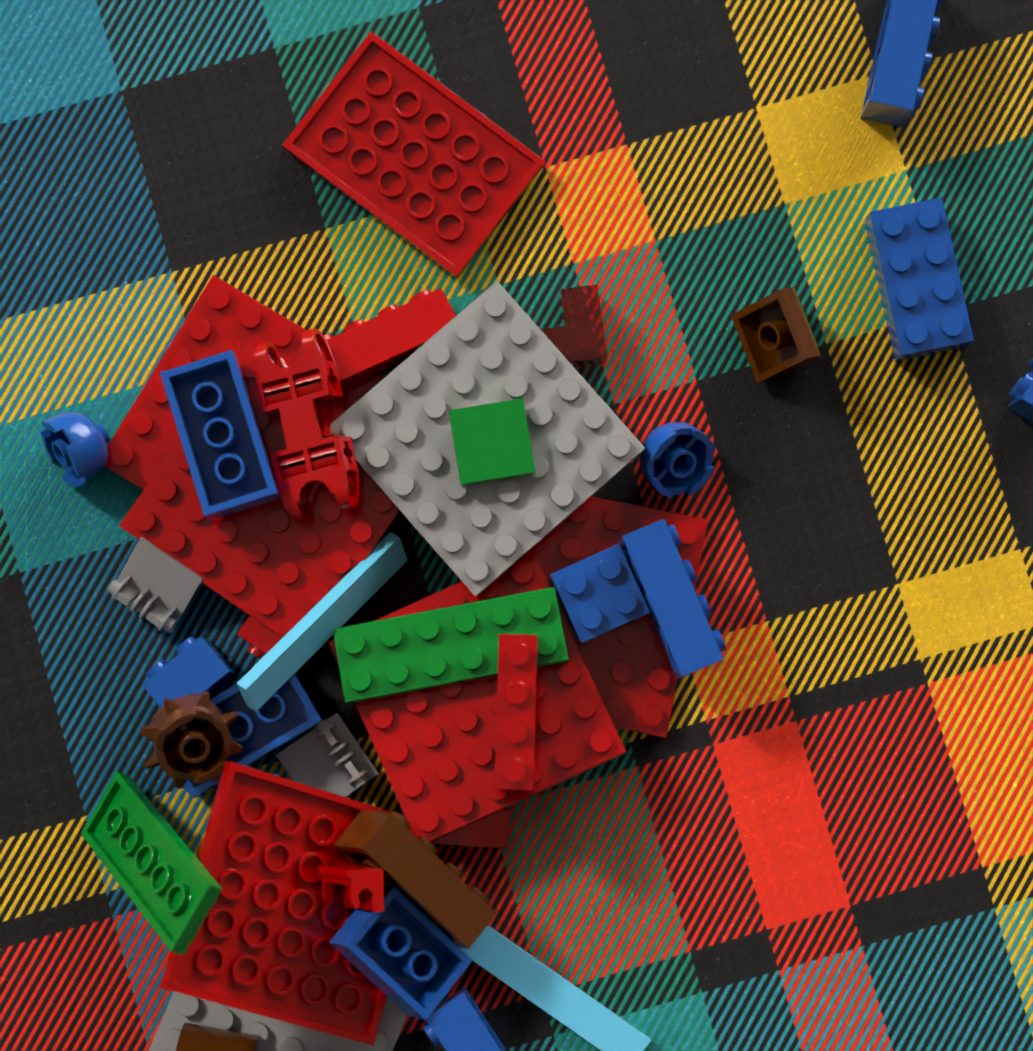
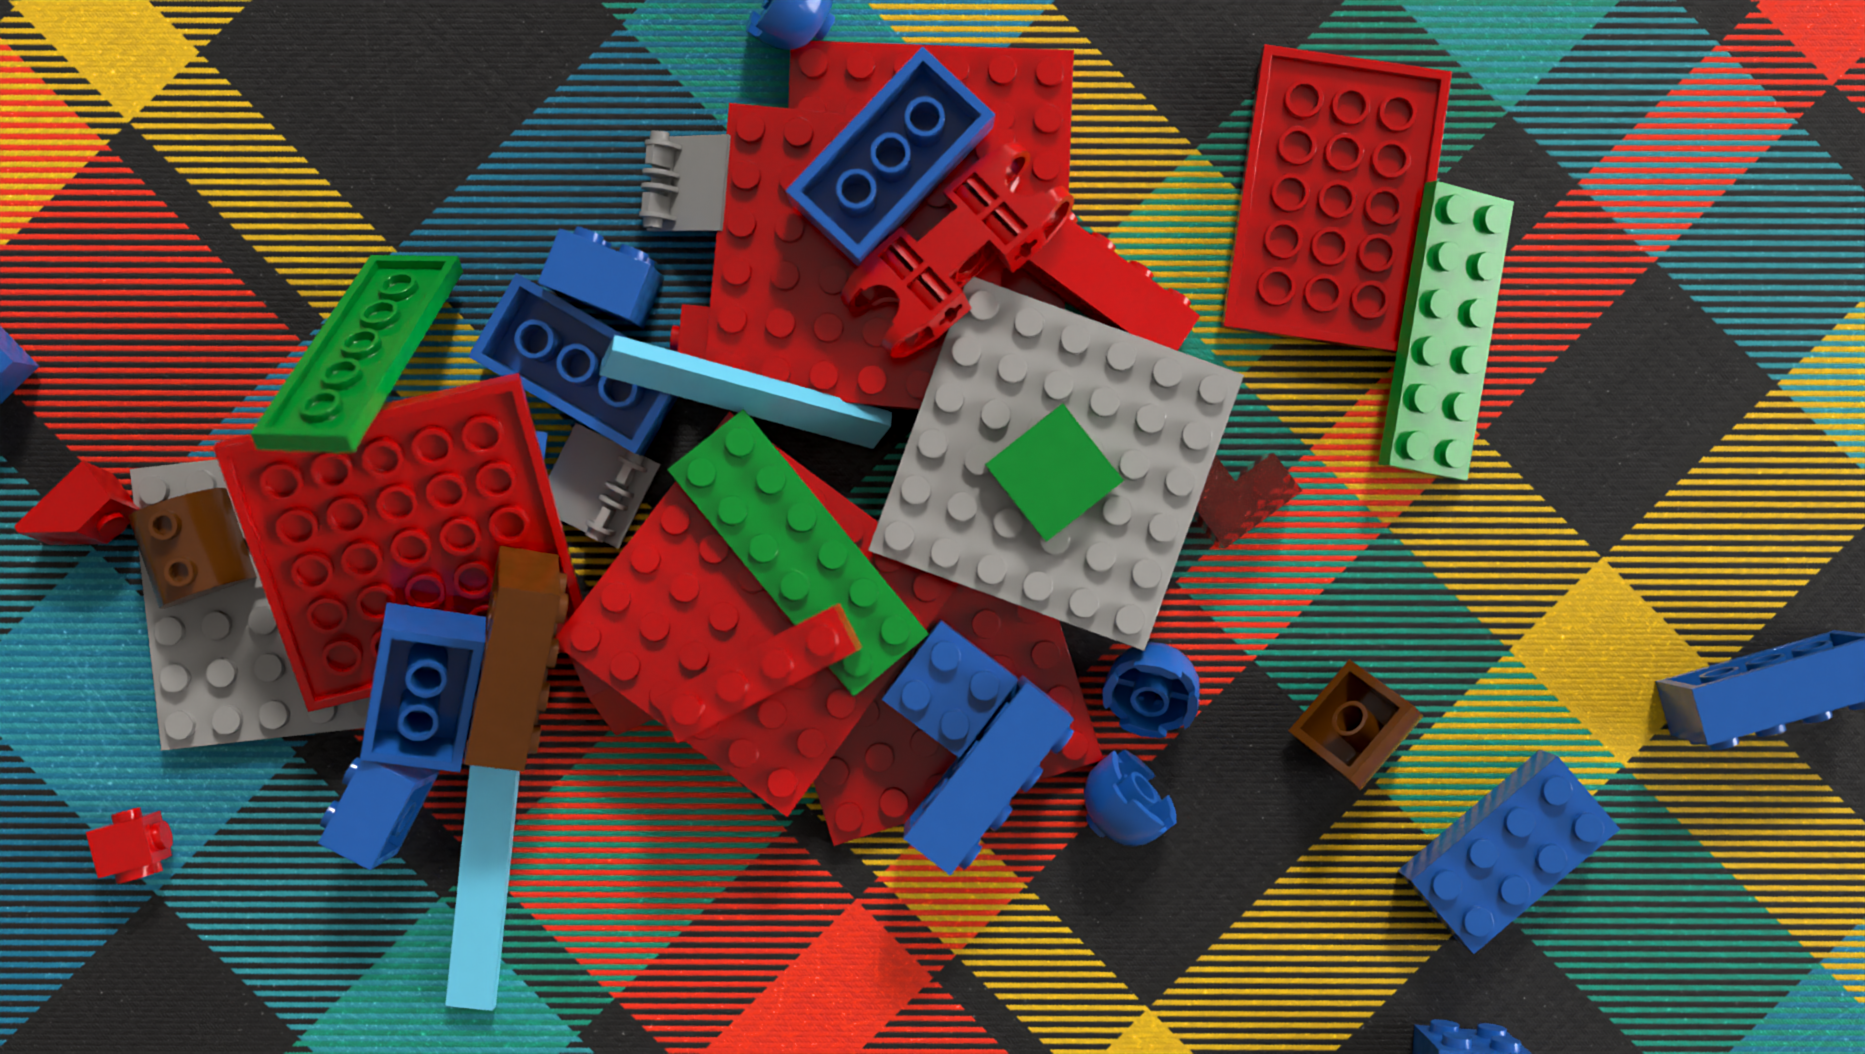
camera: 65 degrees right, 5 degrees up
reddish brown brick [140,691,243,788] -> none
red hinge [318,865,384,912] -> none
none -> blue cylinder [1084,750,1176,846]
none -> plate [1378,181,1514,481]

